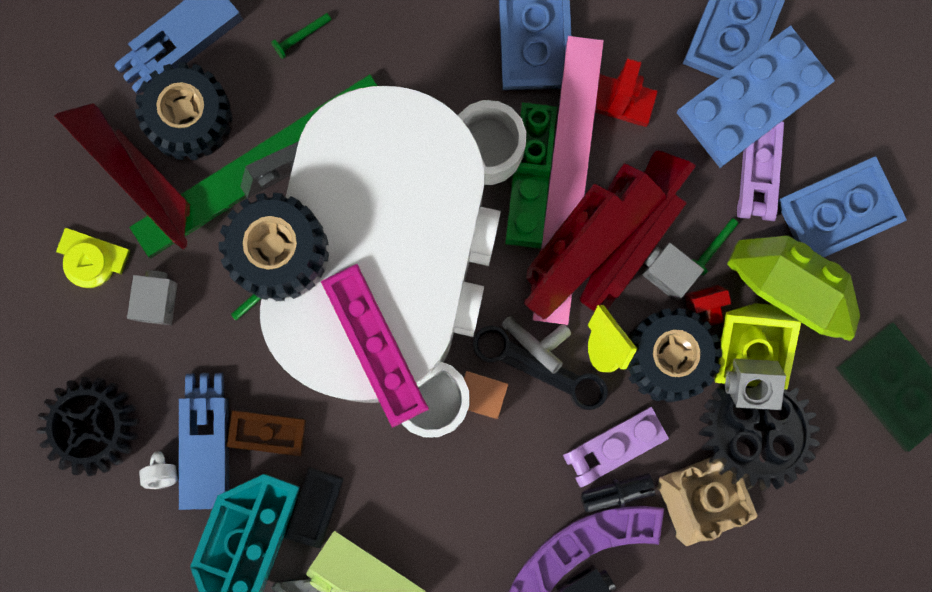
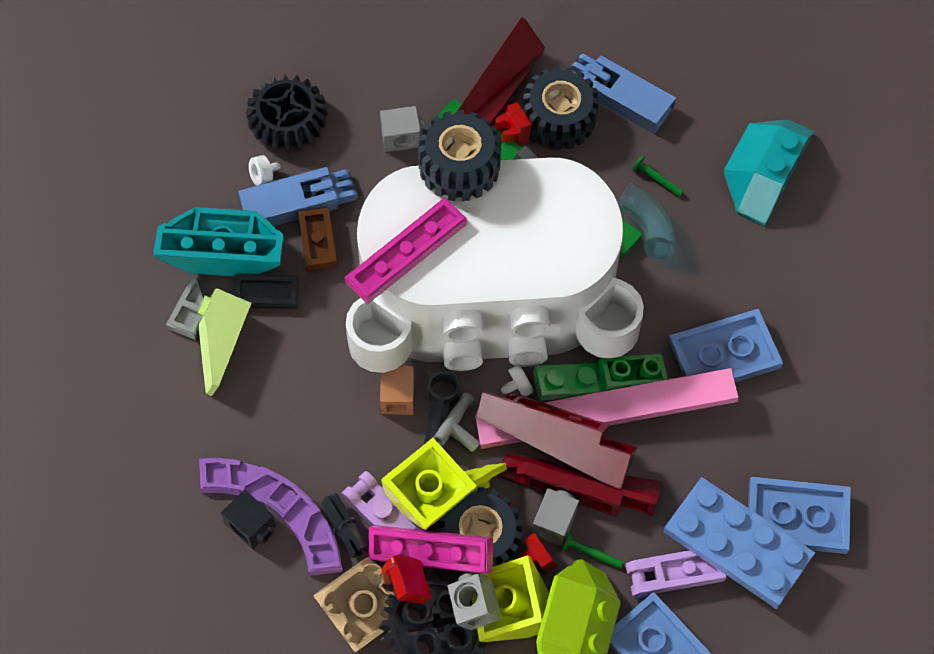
camera: 80 degrees right, 20 degrees down
neon yellow piece [56,228,131,288] -> none
red bracket [595,58,658,127] -> none
none -> dark pink tile [369,525,493,574]
none -> neon yellow slope [381,438,477,530]
none -> red tile [381,555,432,604]
none -> red tile [494,102,532,146]
none -> white tile [501,365,534,397]
none -> clear light blue cylinder [618,183,676,260]

